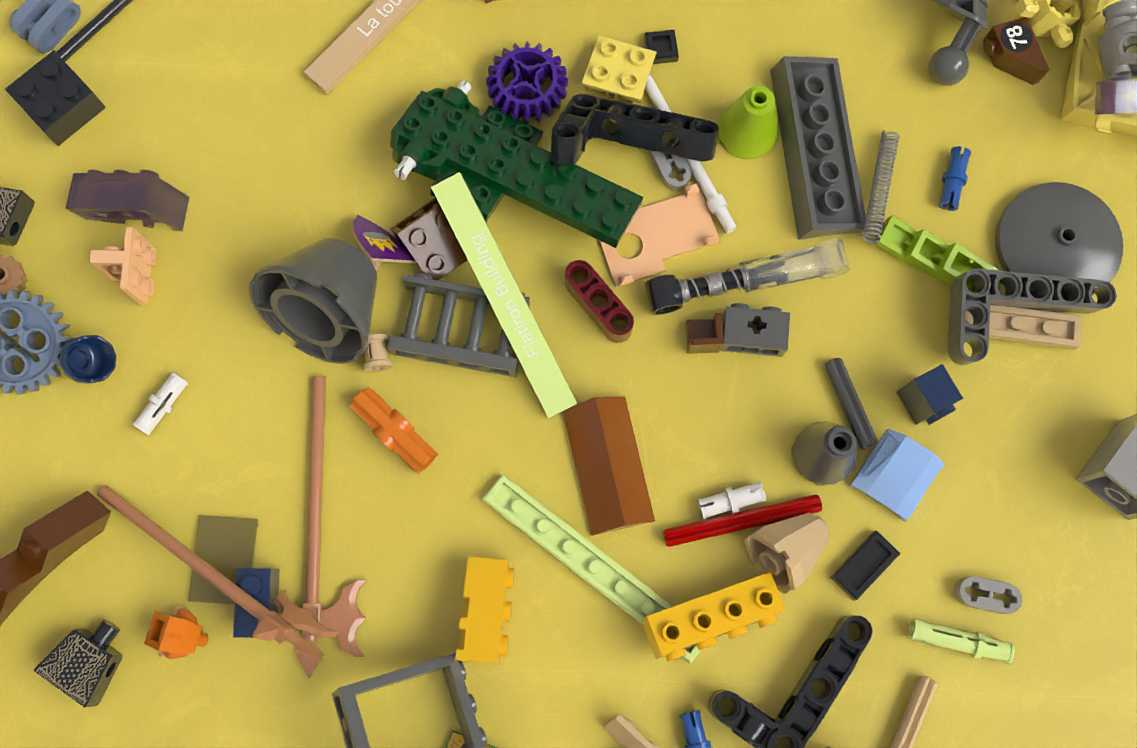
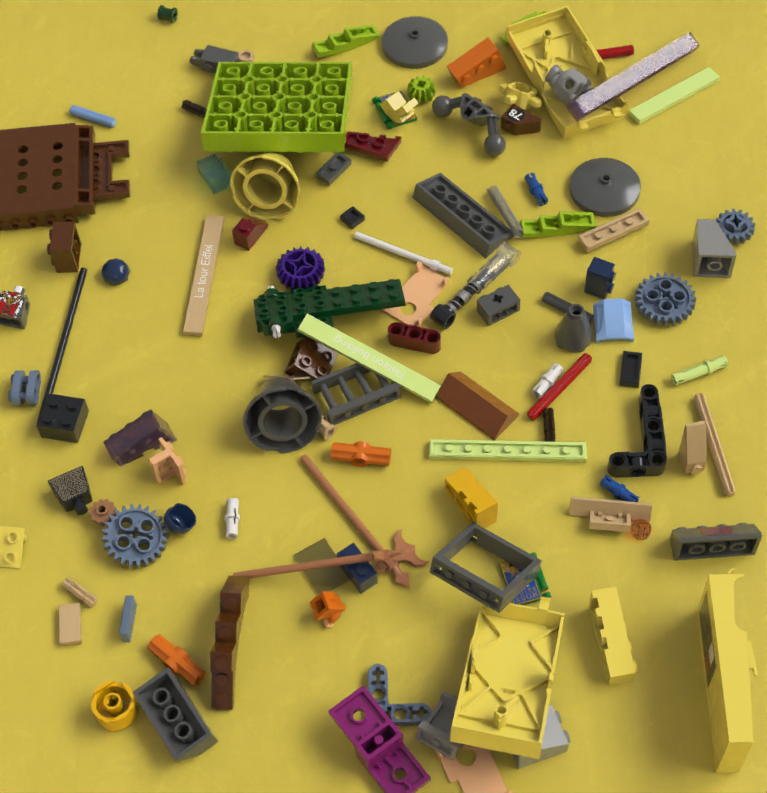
camera: 30 degrees left, 20 degrees down
black torso [33,619,123,708] -> none
black beam [550,94,719,166] -> none
light yellow hinge [582,36,656,104] -> none
yellow brick [642,572,786,662] -> none
light grey beam [649,151,691,191] -> none
reddish brown panel [686,313,724,354] -> none
lime cone [718,86,779,159] -> none
tan cone [744,513,829,594] -> none
dark grey beam [948,269,1117,365] -> none
light grey beam [955,577,1022,614] -> none
none -> dark brown axle [543,407,556,442]
none -> sand blue gear [635,272,696,326]

